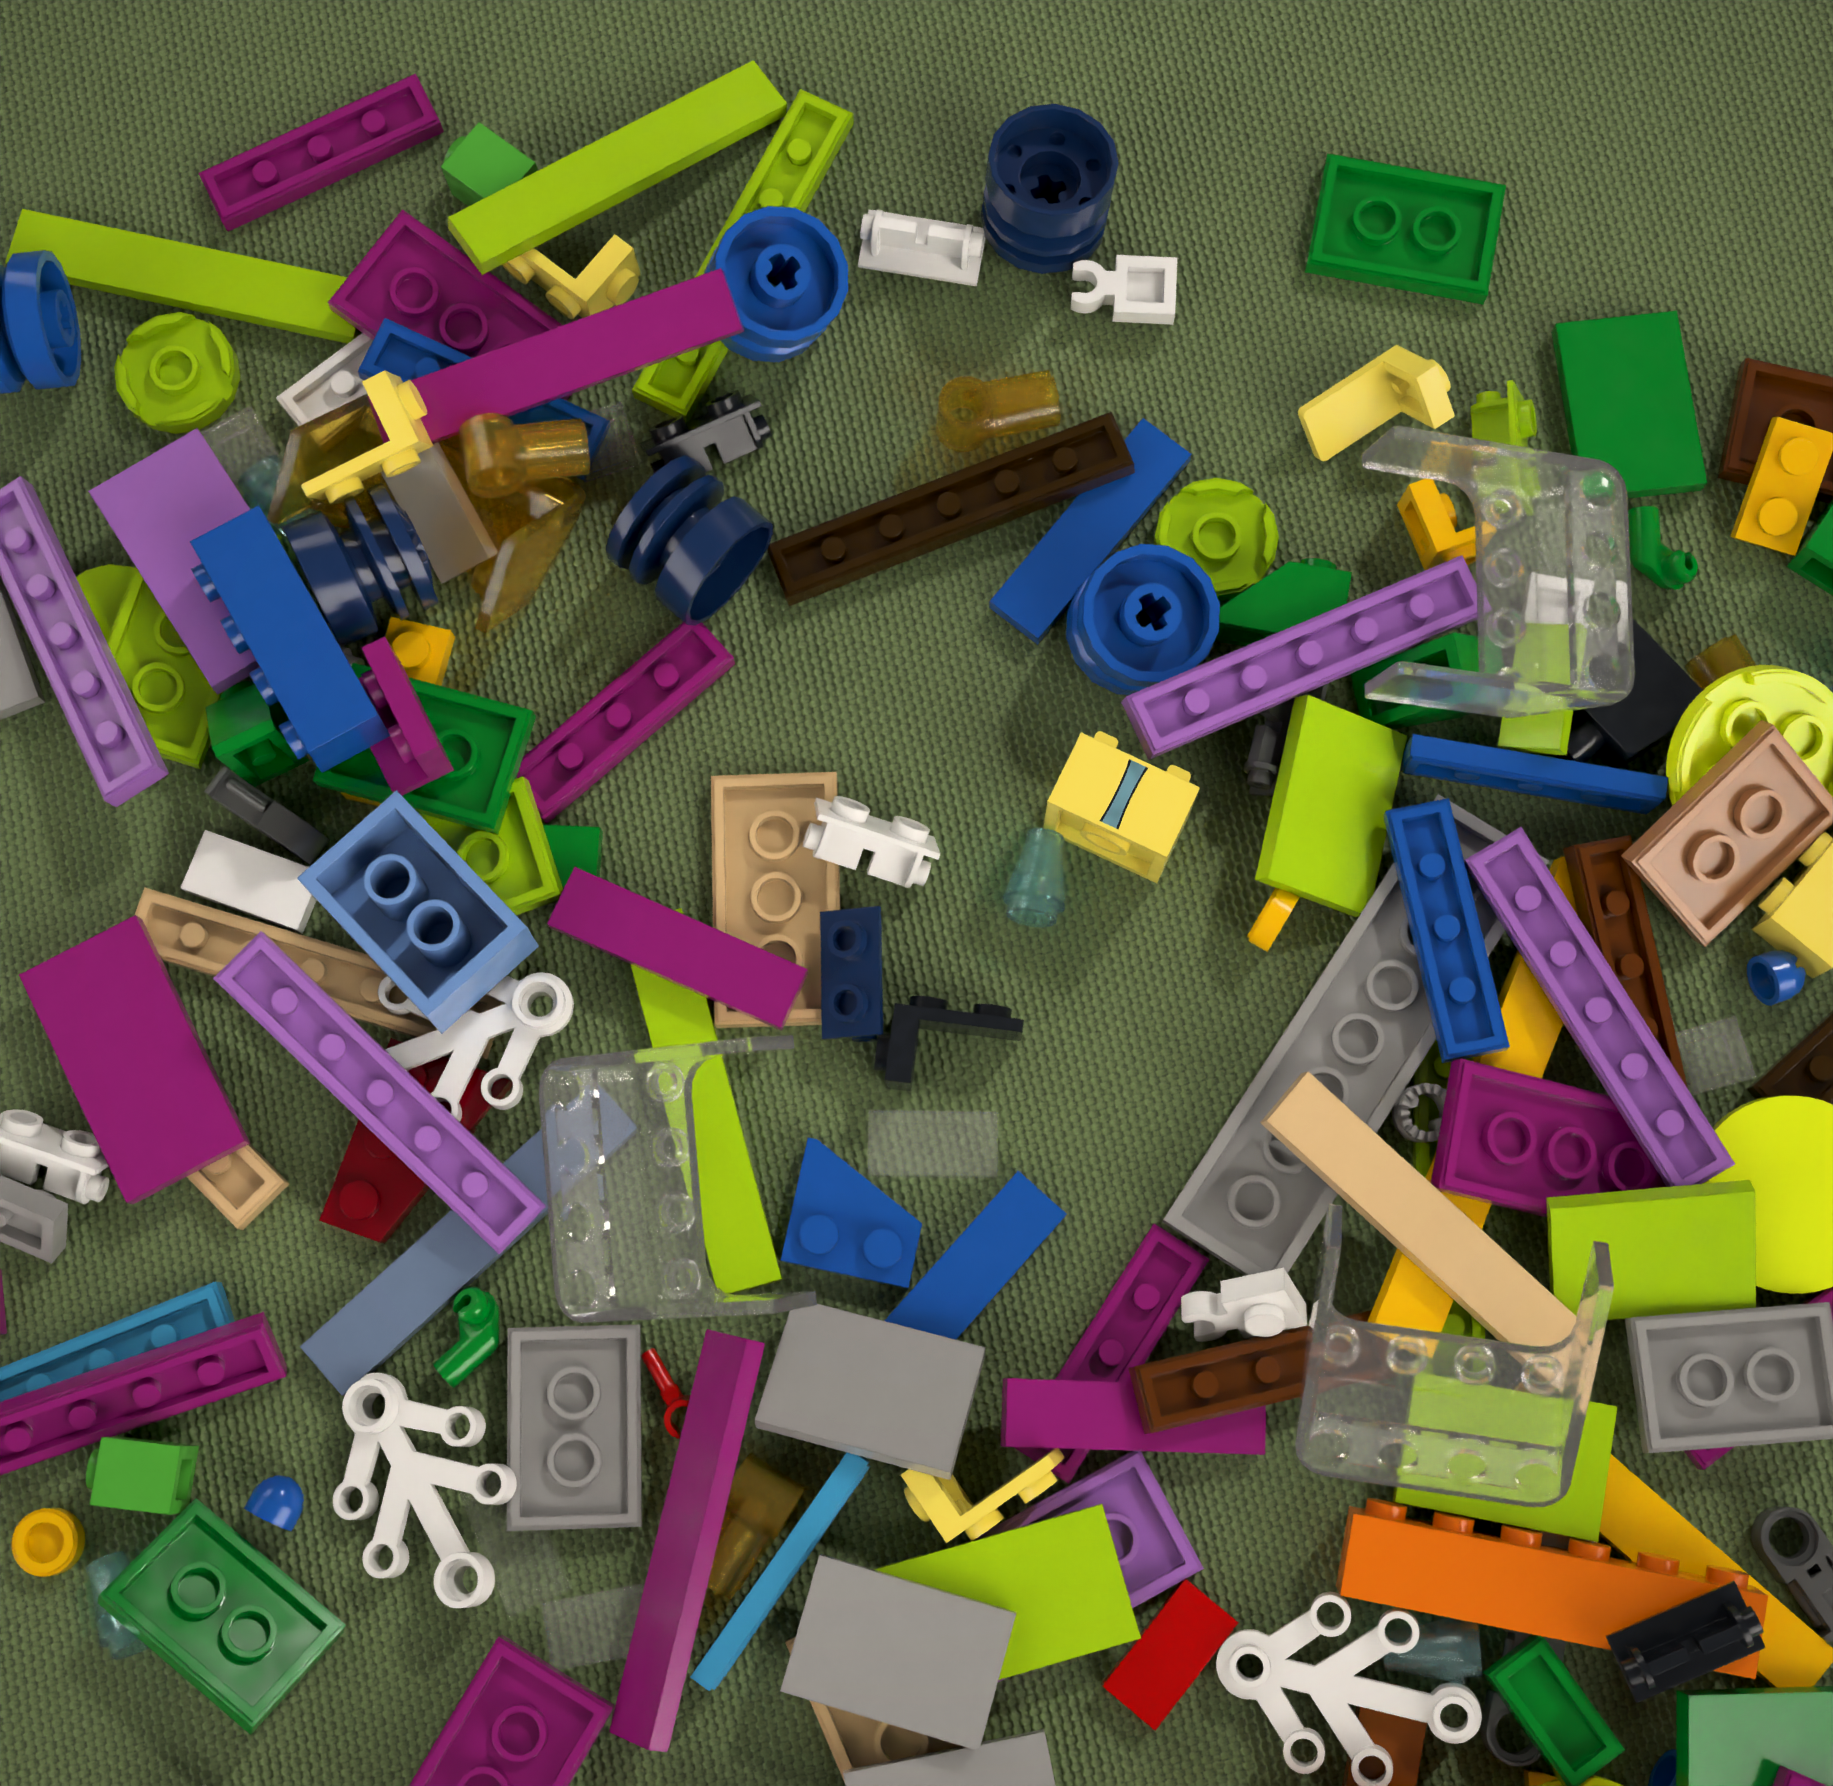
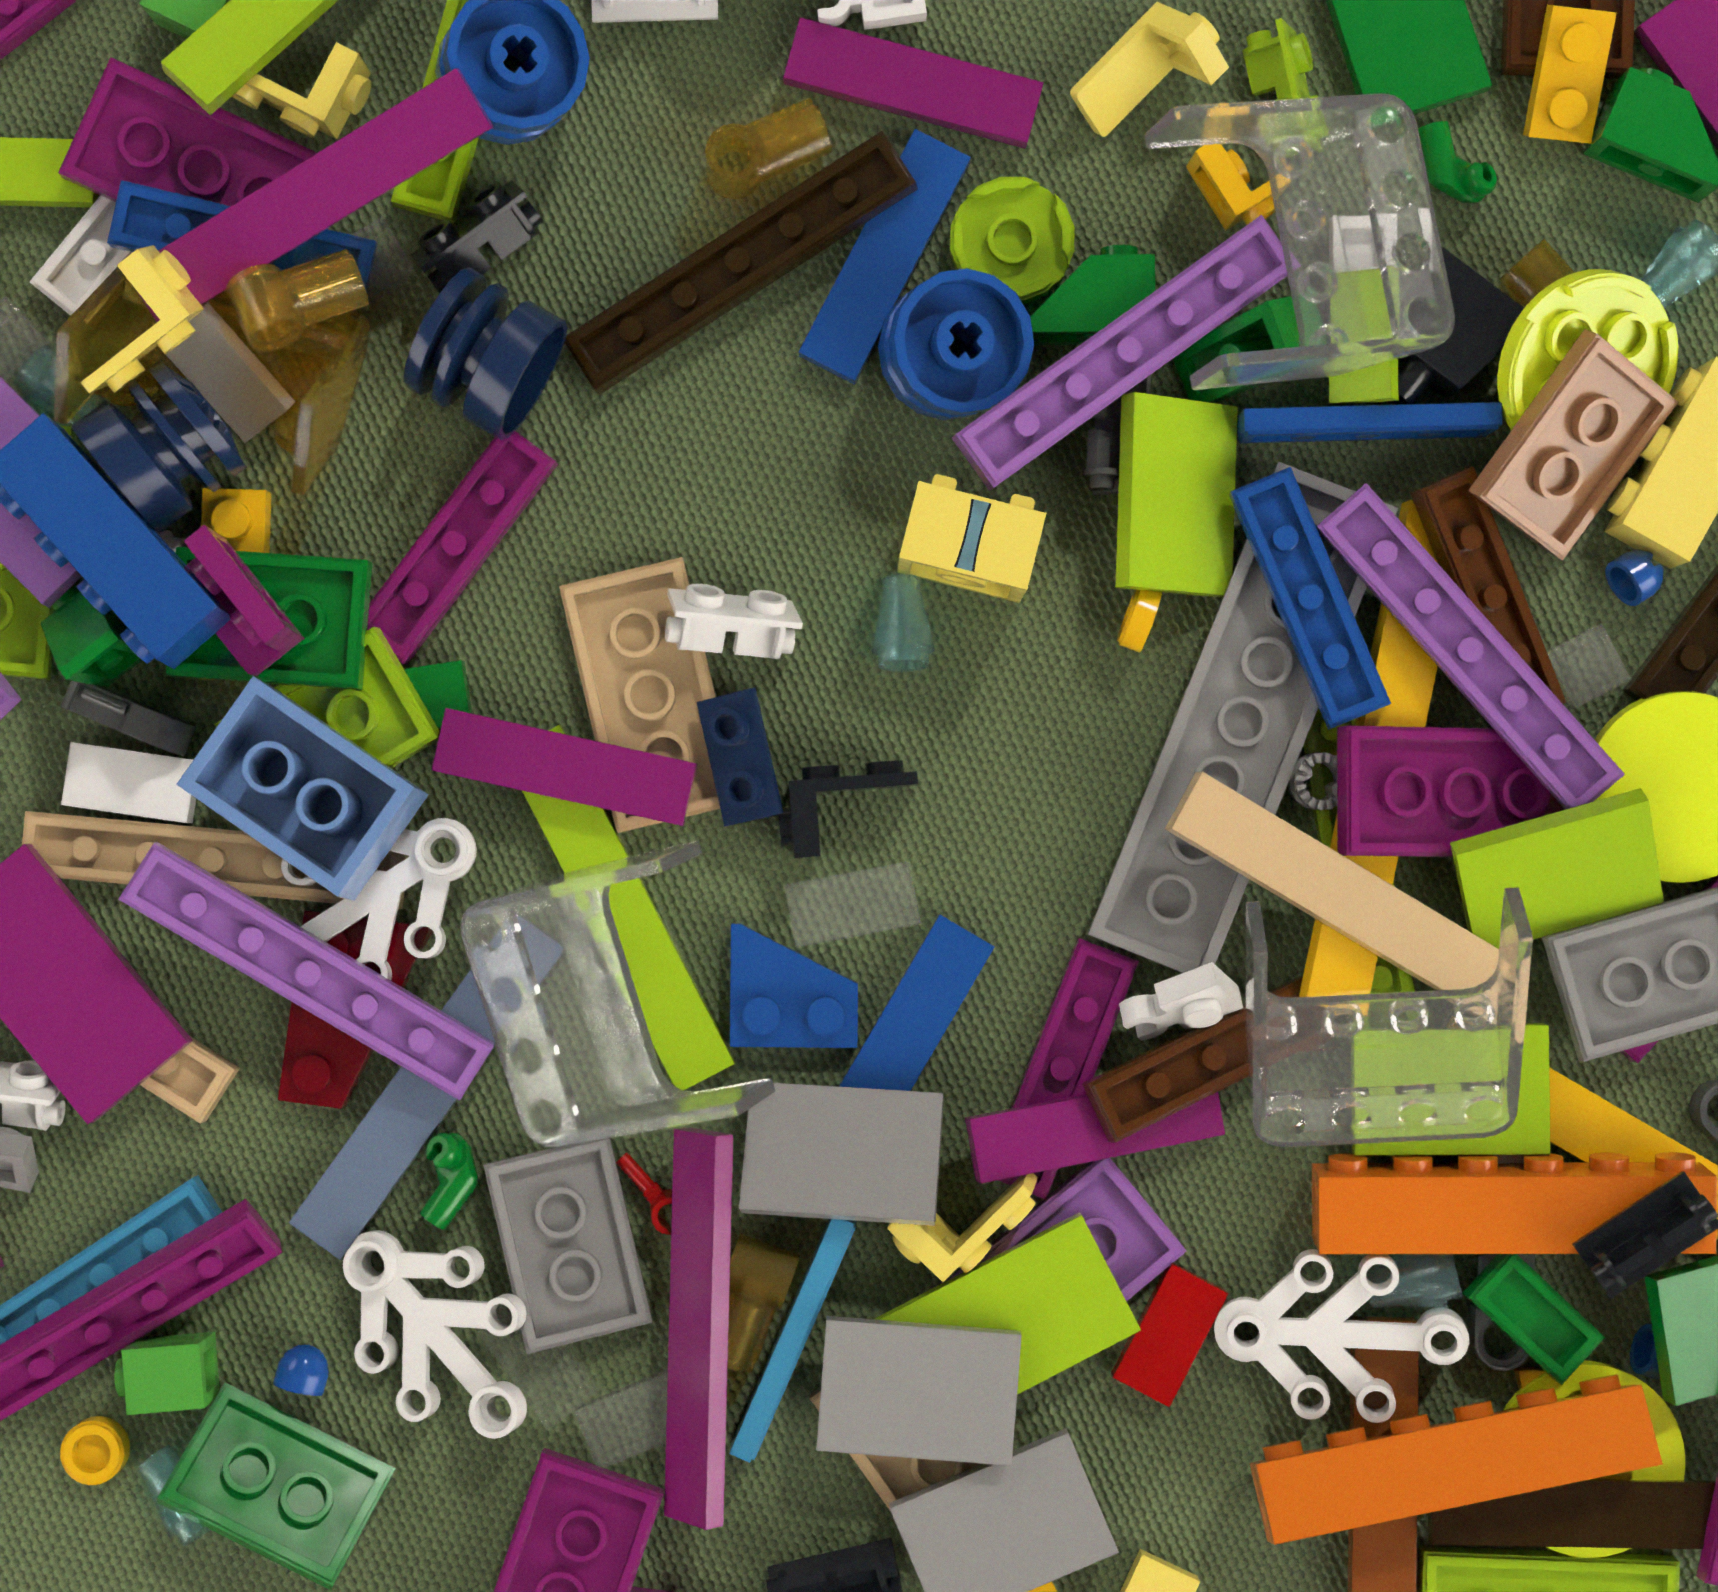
camera: 15 degrees left, 10 degrees up
none -> magenta tile [783,17,1044,149]

